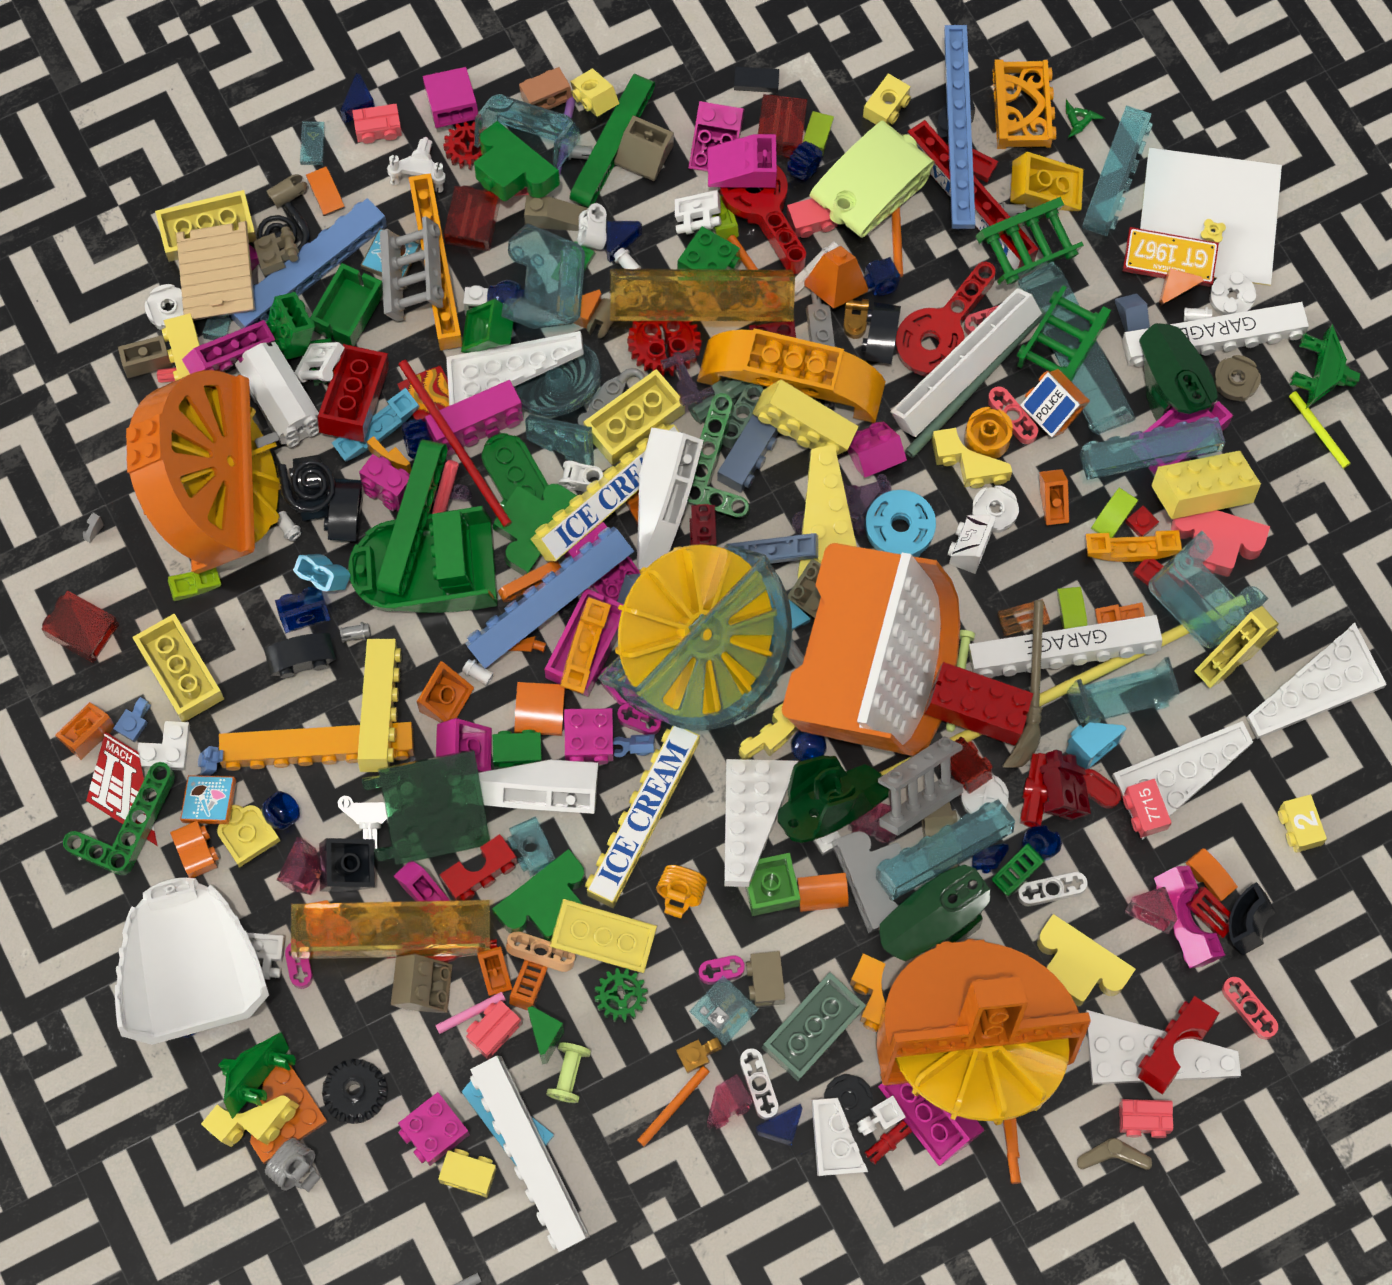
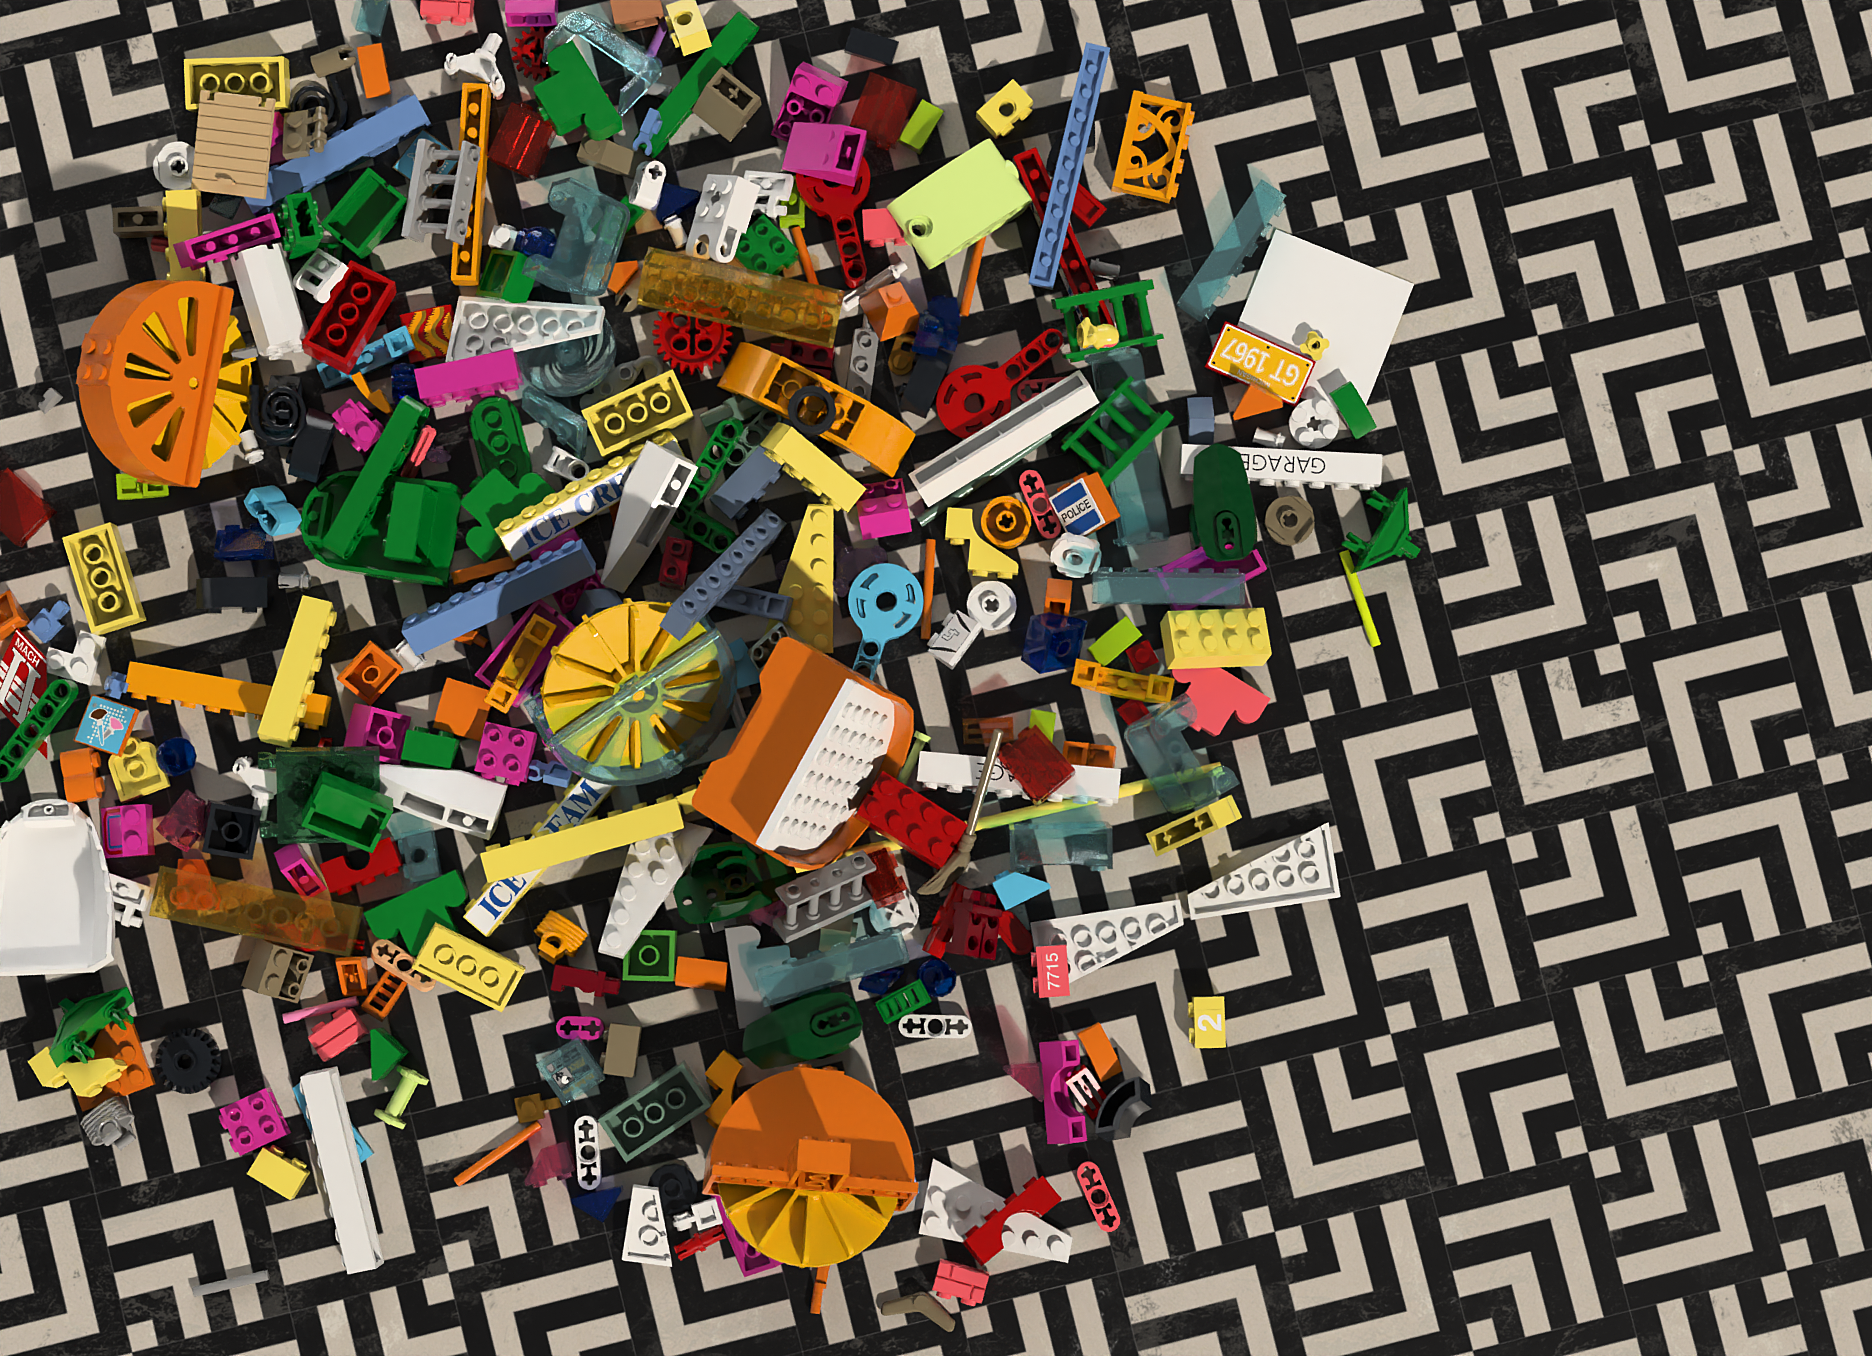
camera: 15 degrees right, 15 degrees up
dark pink beam [285,942,313,989] -> none
red piece [398,359,512,527] -> none
green gear [594,968,648,1023] -> none
clear purple axle [661,349,715,407] -> none
clear blue gear [787,141,823,181] -> none
yellow slope [1010,152,1083,212] -> none
light yellow brick [1037,914,1136,1006] -> none
green piece [1066,99,1105,138] -> none
none -> dark pink slope [101,804,155,858]
none -> green piece [301,771,393,853]
none -> light yellow brick [480,795,686,883]
none -> dark red hips [551,964,621,997]
none -> medium blue plate [633,108,663,156]
none -> sand blue brick [659,509,787,641]
none -> white brick [686,174,760,263]
none -> black tyre [788,385,836,436]
none -> clear blue brick [911,313,959,356]
none -> orange bar [920,539,936,640]
none -> clear red brick [997,725,1075,807]
none -> clear blue slope [1021,612,1088,674]
none -> white plate [1050,532,1101,578]
none -> light yellow animal [1077,317,1119,350]
none -> green slope [1329,381,1377,440]

